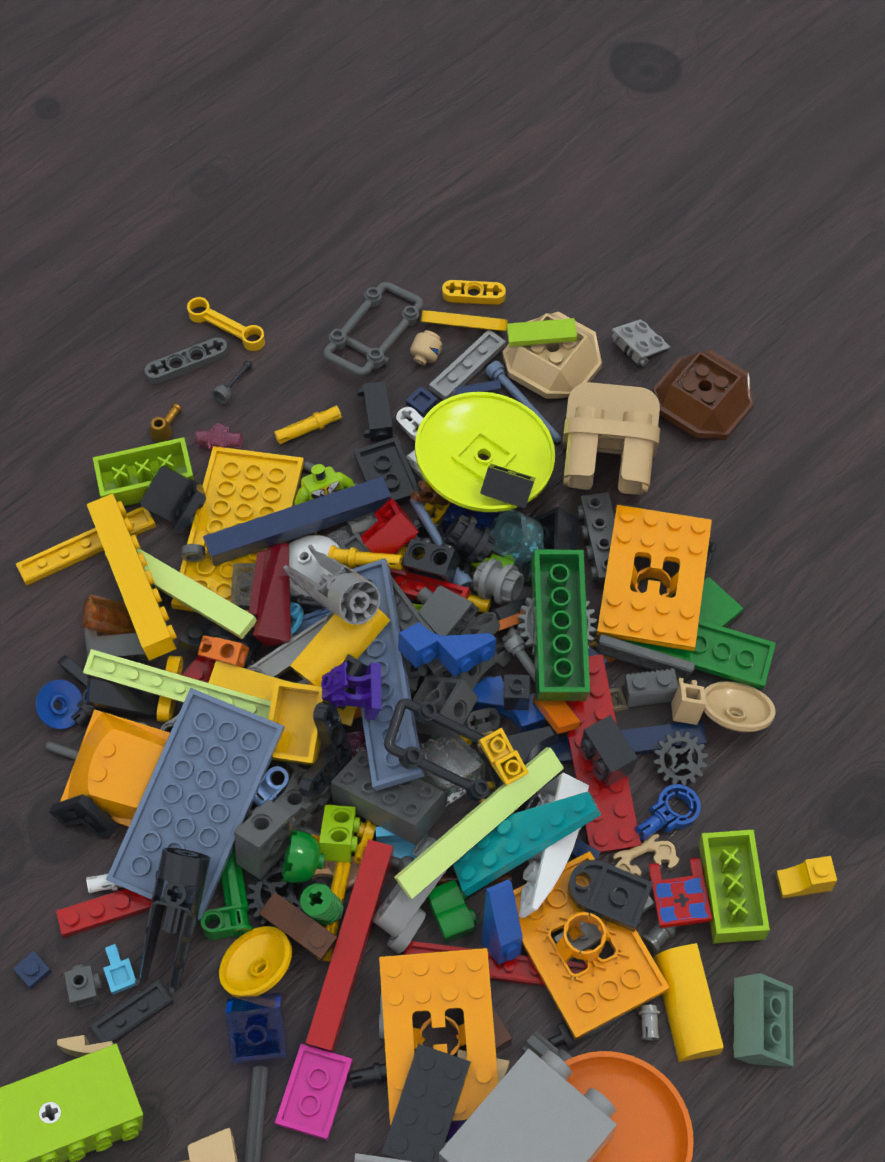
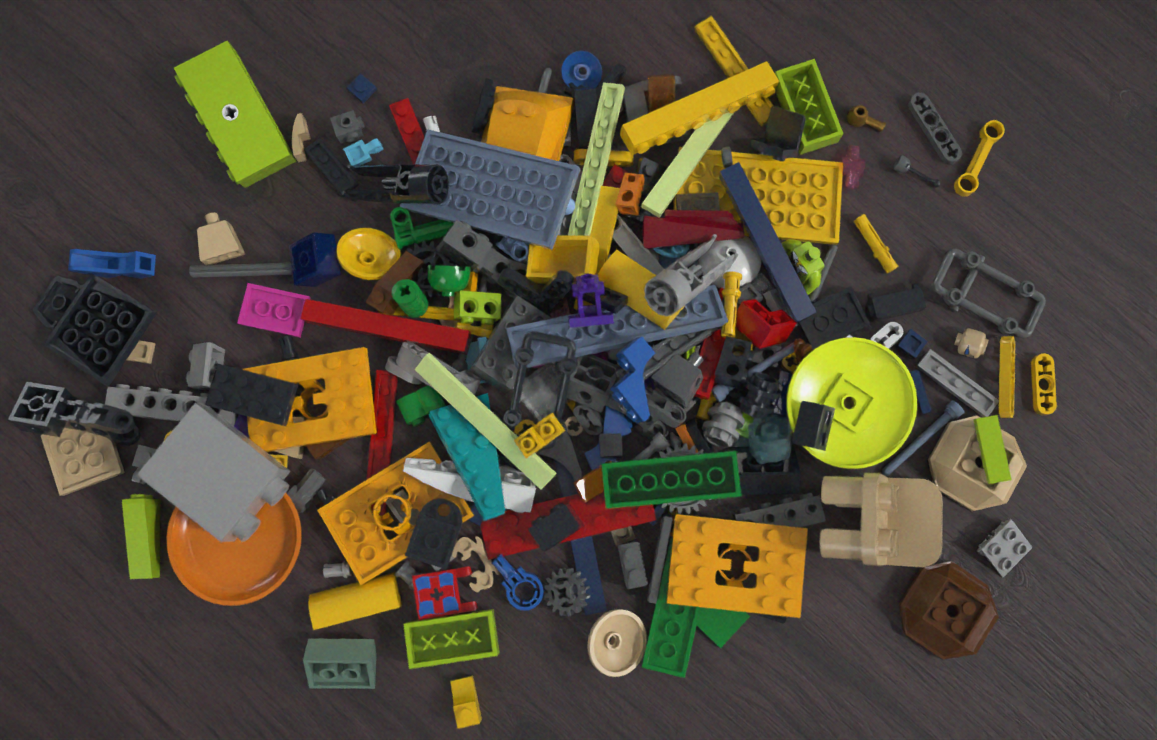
camera: 85 degrees right, 20 degrees up
blue slope [481,879,523,964] -> none
tan brick [671,678,706,725] -> none

